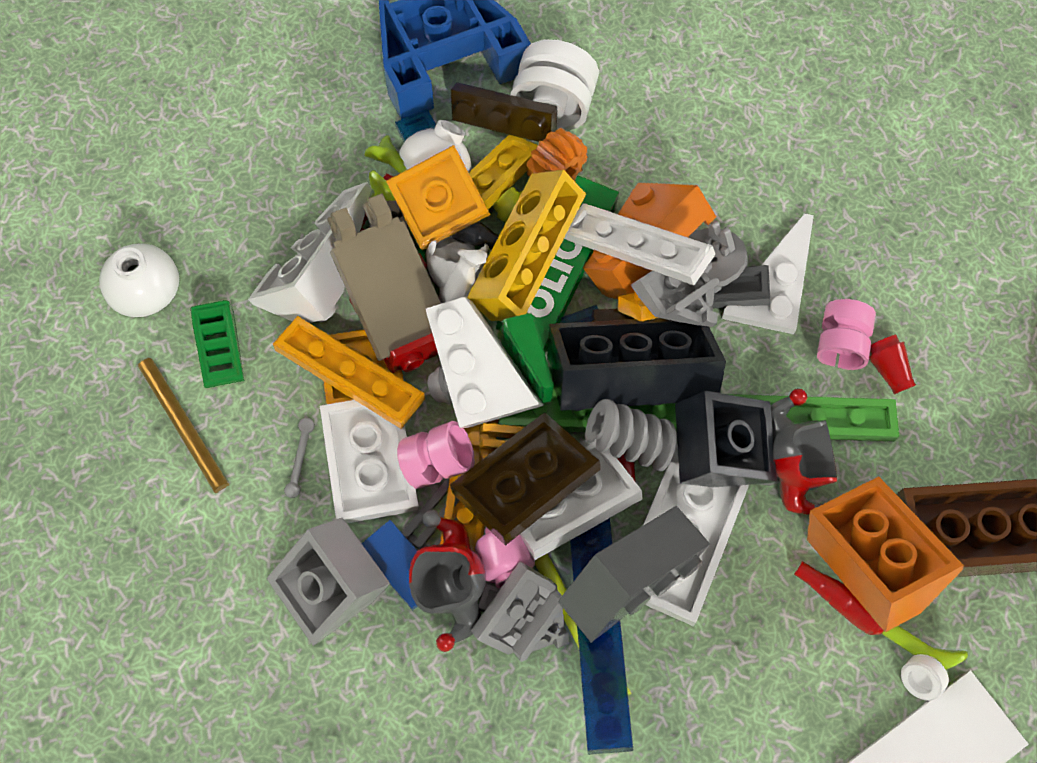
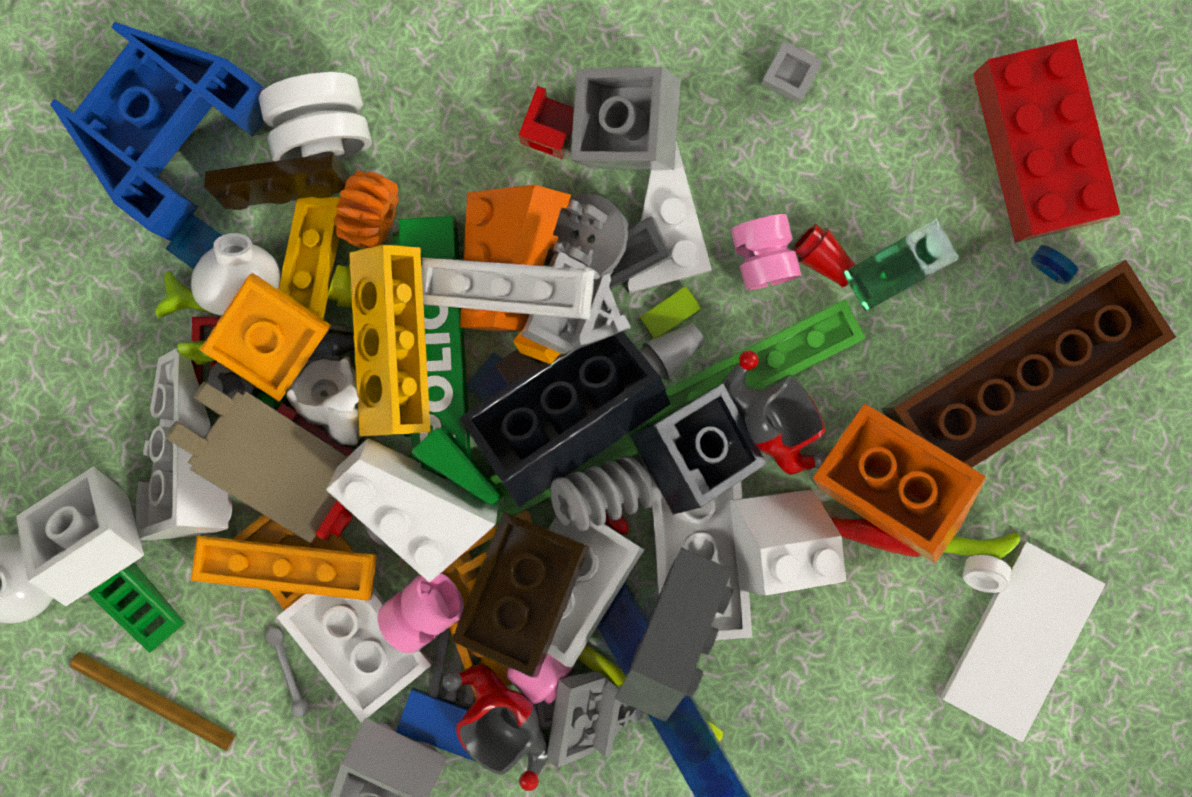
camera: 25 degrees left, 20 degrees up
none -> white brick [16,466,144,606]
none -> red panel [519,86,574,159]
none -> light grey brick [570,67,681,170]
none -> lime piece [639,286,701,338]
none -> light grey cone [640,323,705,380]
none -> white slope [730,489,847,596]
none -> light grey plate [760,41,823,105]
none -> clear green slope [843,219,959,311]

